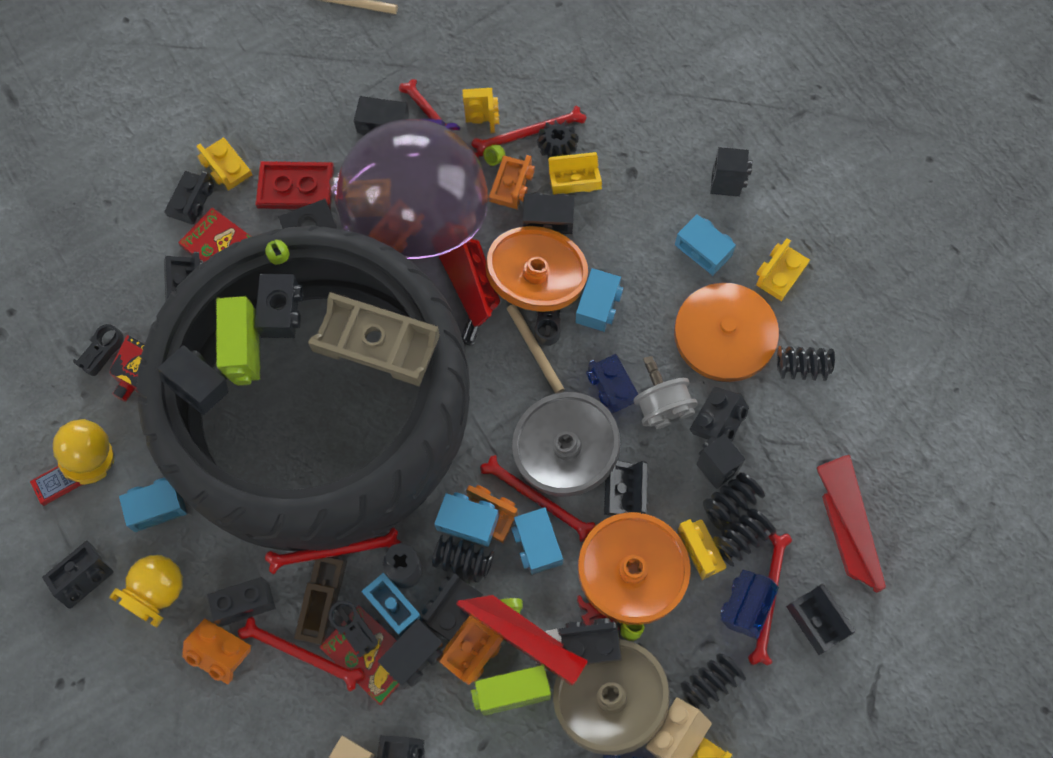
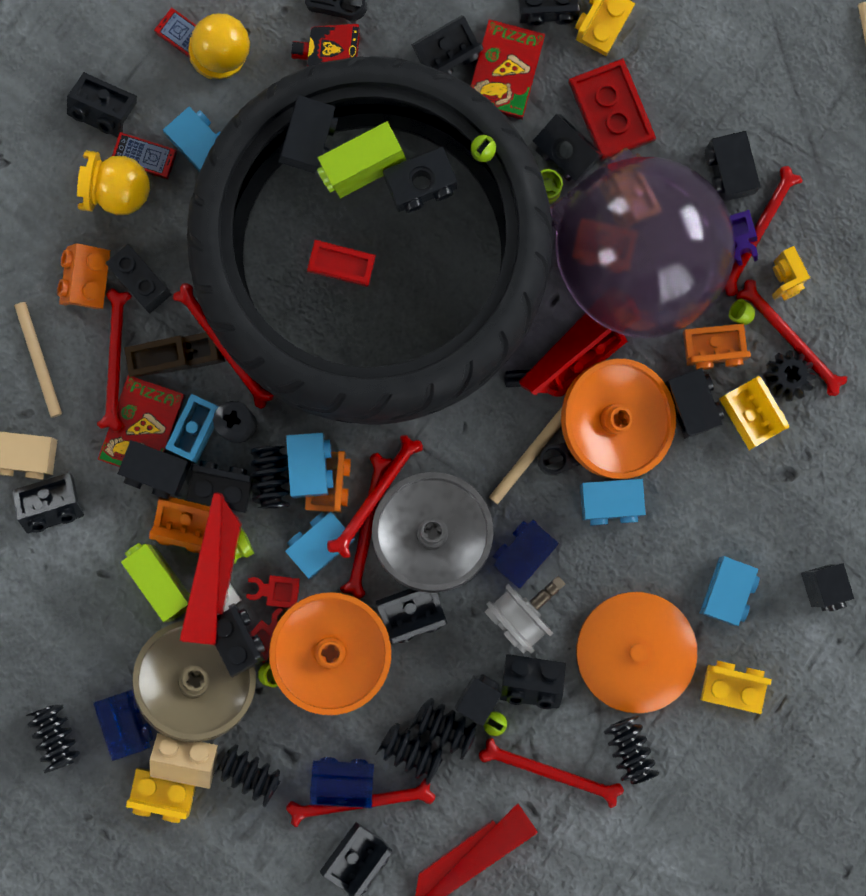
camera: 60 degrees right, 15 degrees up
dark tan piece [308,292,440,386] -> none
black piece [329,601,379,658] -> none
yellow bracket [677,519,726,580] -> none
none -> tan bar [14,302,62,418]
none -> tile [112,132,177,179]
none -> red plate [246,575,300,608]
none -> red tile [307,240,376,287]
none -> red piece [327,435,423,558]
none -> red piece [479,737,624,808]
none -> lime hinge [483,711,507,736]

